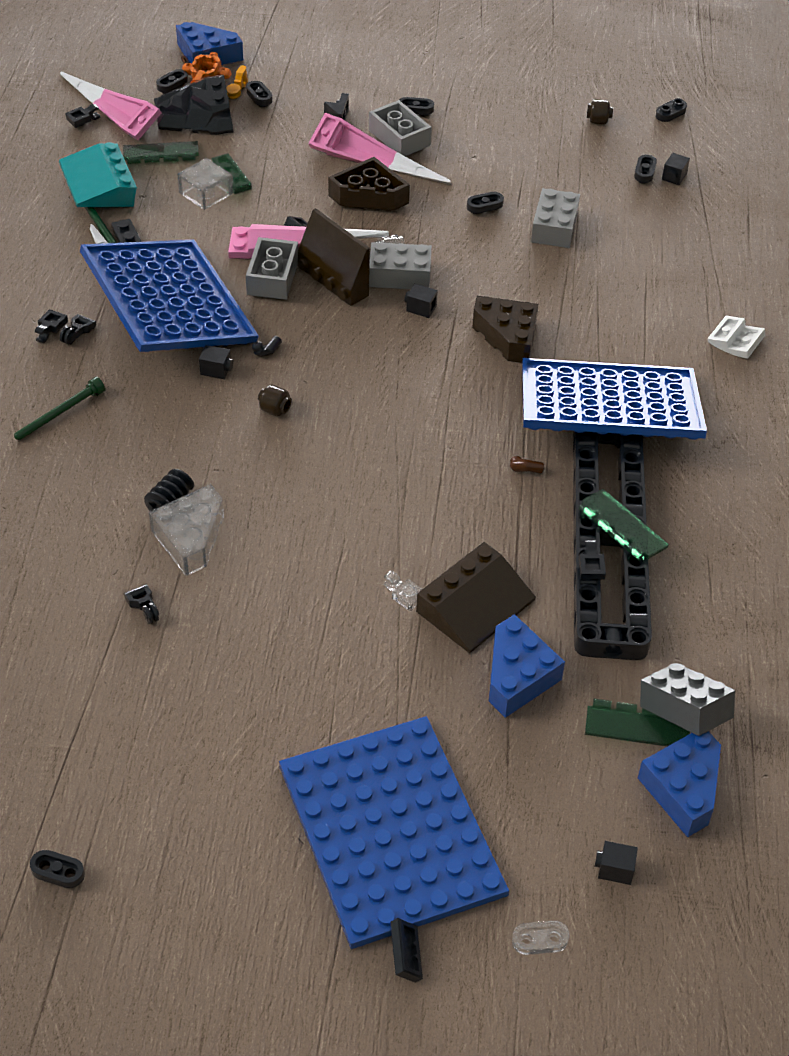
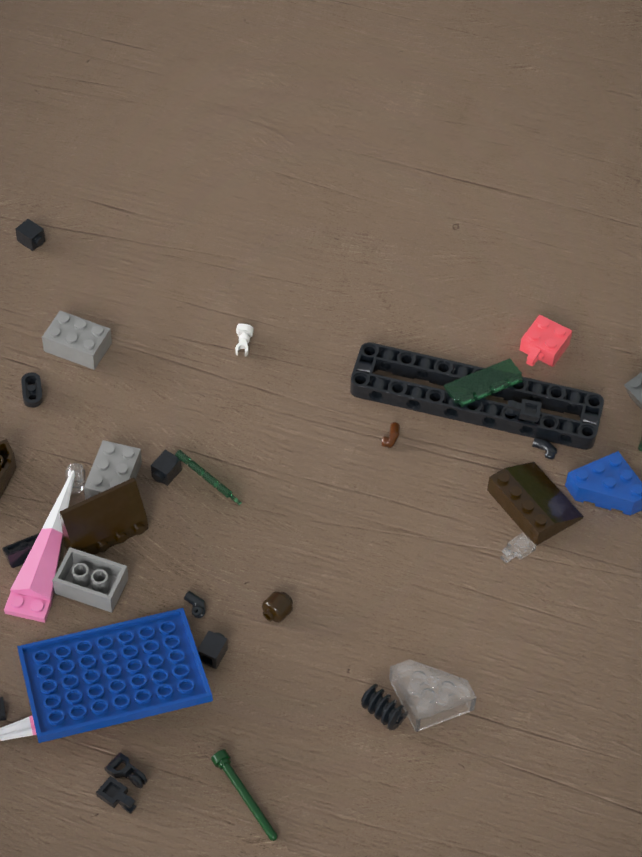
camera: 80 degrees left, 5 degrees up
black piece [124,584,159,624] -> none
dark brown brick [472,295,539,363] -> none
plate [522,358,707,440] -> none
black plate [634,154,657,184] -> none
white slope [708,316,765,359] -> none
none -> clear green windscreen [175,450,242,506]
none -> white piece [235,324,254,357]
none -> coral hinge [519,314,572,367]
none -> black arm [532,437,557,460]

